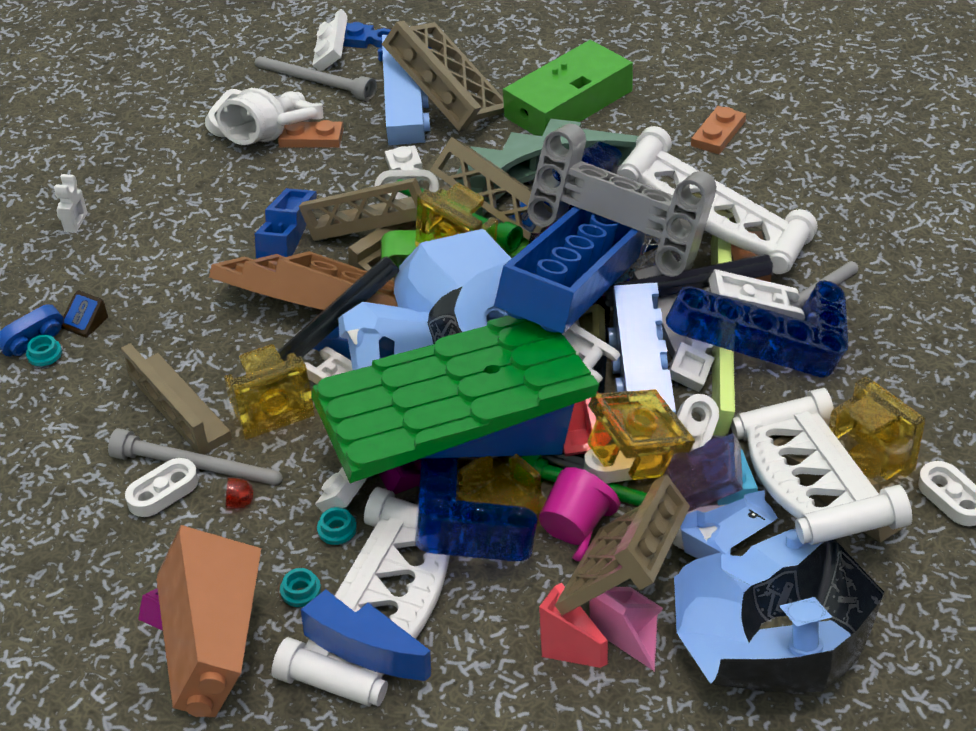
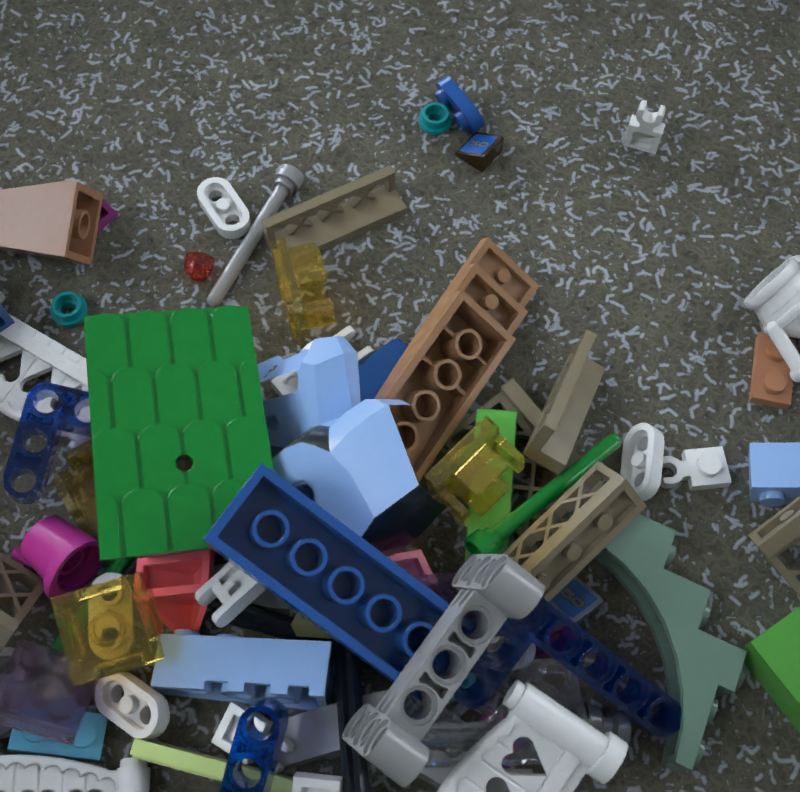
camera: 95 degrees right, 20 degrees up
blue slope [255,188,317,258] -> none
black axle [255,256,399,386] -> none

